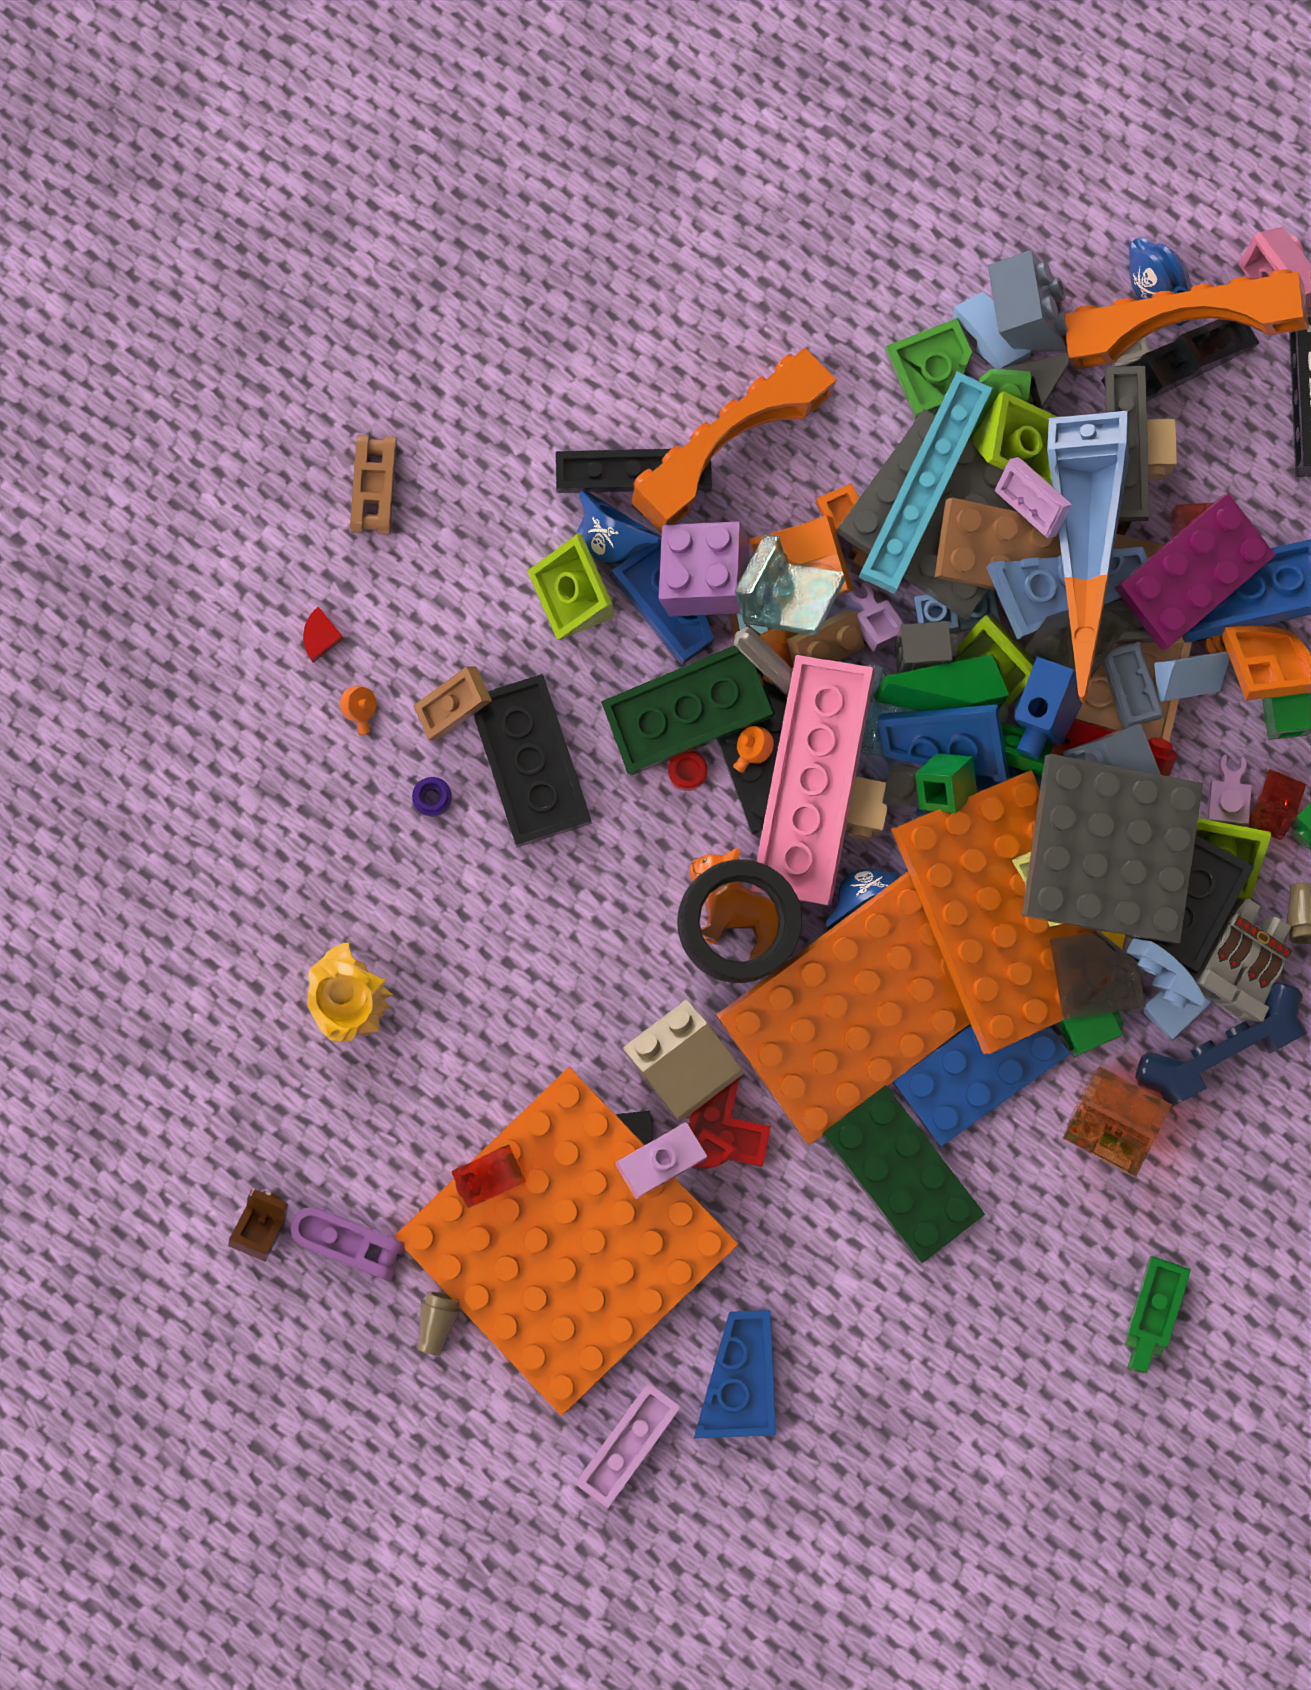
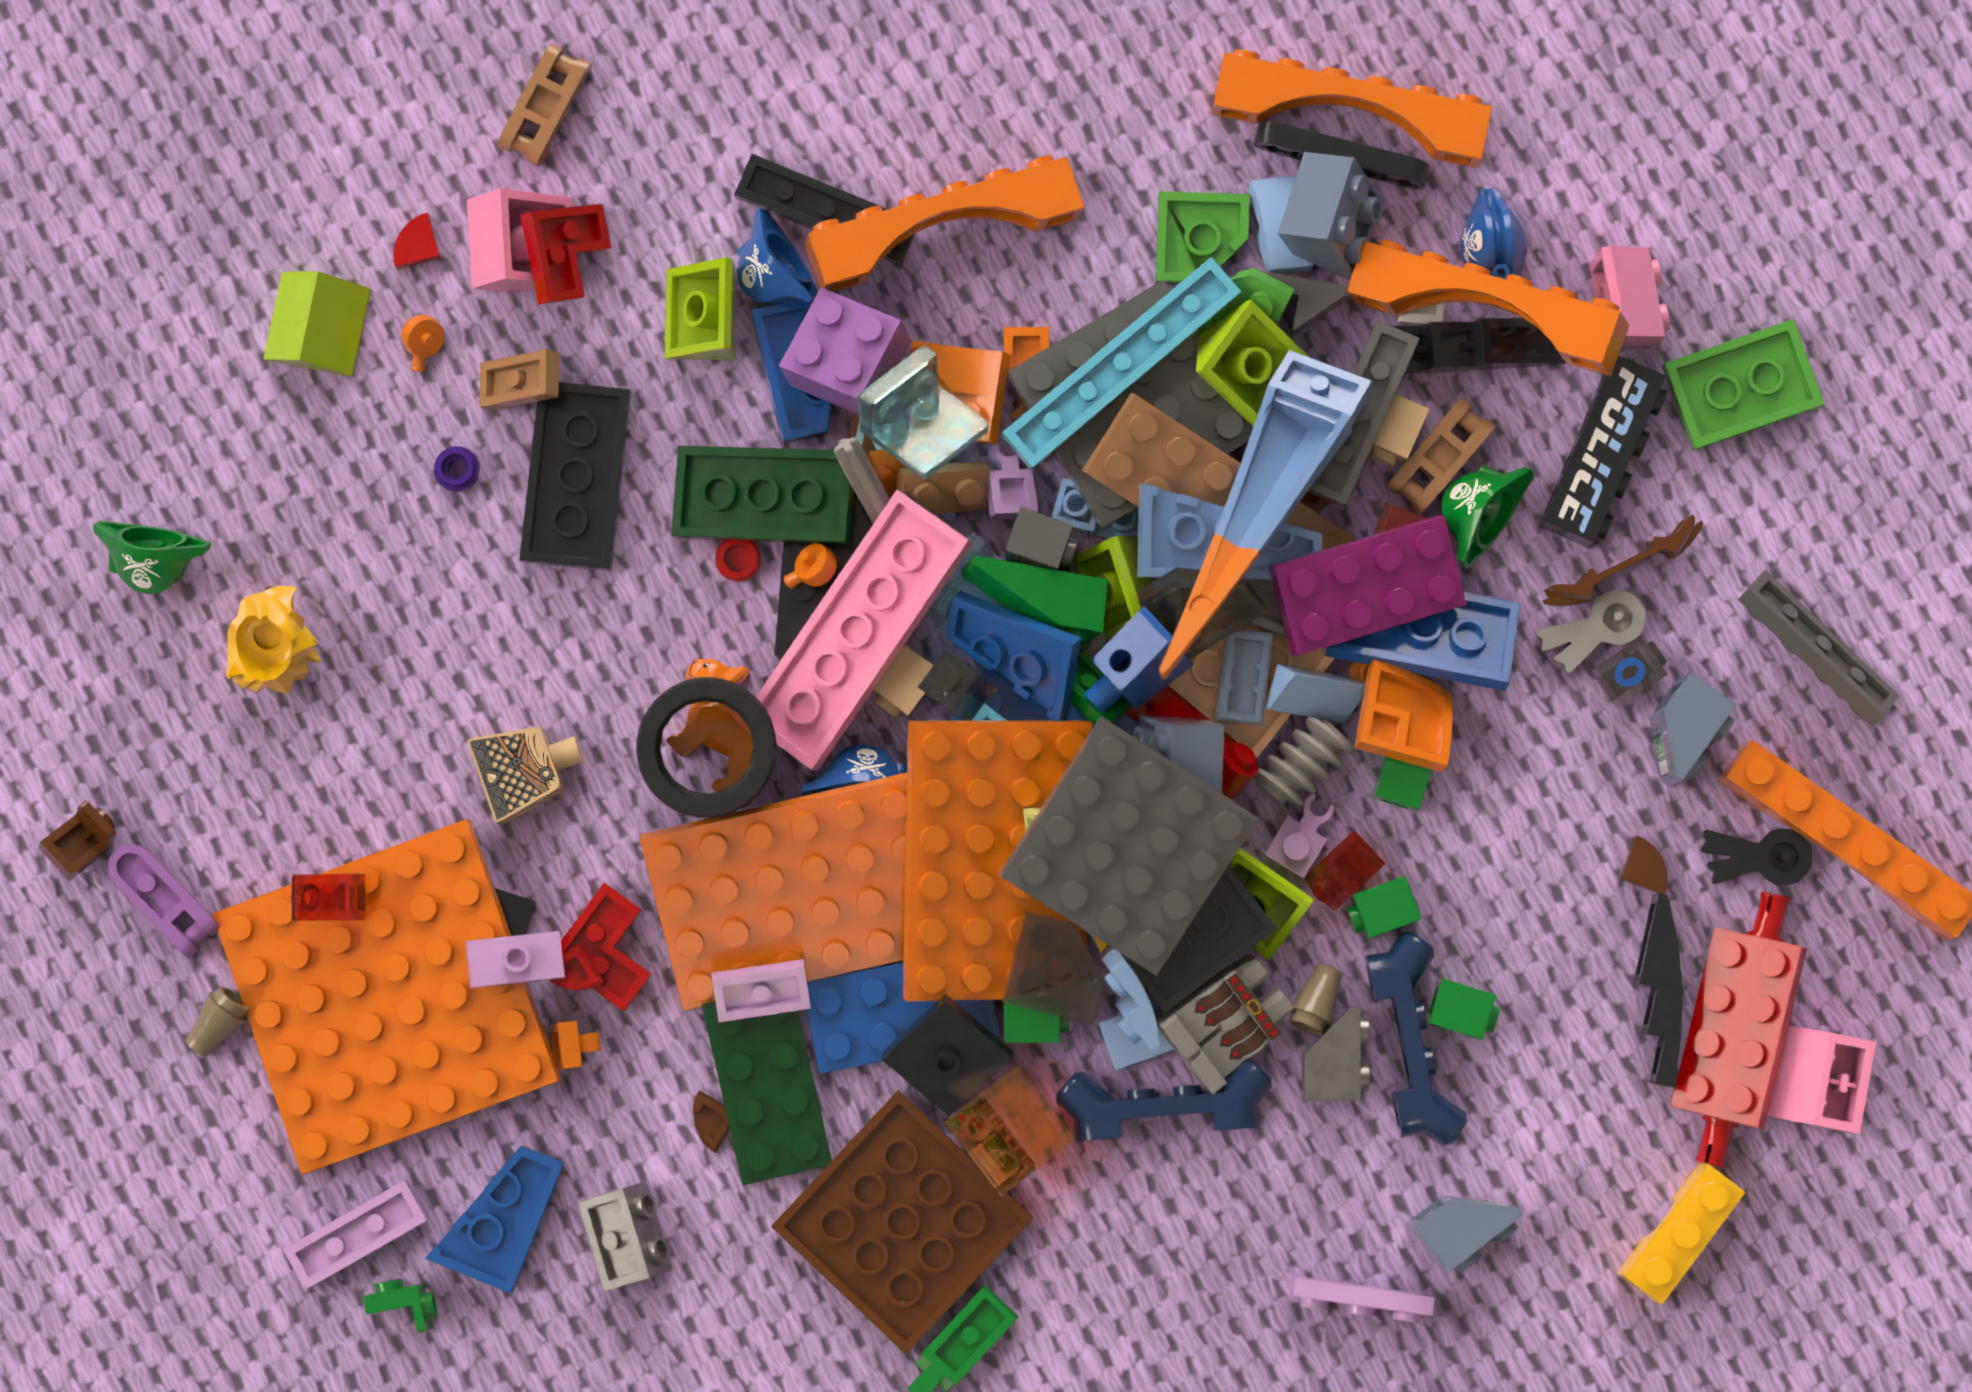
camera: 30 degrees right, 5 degrees up
dark tan slope [623,999,744,1123] -> none
green brick [915,753,977,813] -> none
lavender plate [994,457,1072,538] -> none
none -> green hat [93,521,211,594]
none -> lime slope [263,271,371,377]
none -> green bracket [363,1278,438,1333]
none -> bright pink slope [467,188,573,292]
none -> torso [467,727,584,825]
none -> red plate [520,203,612,305]
none -> orange tile [548,1020,601,1070]
none -> flat silver bracket [578,1182,672,1292]
none -> reddish brown tile [693,1090,730,1154]
none -> lavender plate [712,959,811,1022]
none -> reddish brown plate [771,1090,1033,1354]
none -> black plate [881,994,1013,1116]
none -> orange arch [1211,49,1492,168]
none -> black beam [1253,120,1430,190]
none -> light grey piece [1254,716,1356,816]
none -> medium nougat plate [1386,397,1496,516]
none -> green hat [1441,465,1534,570]

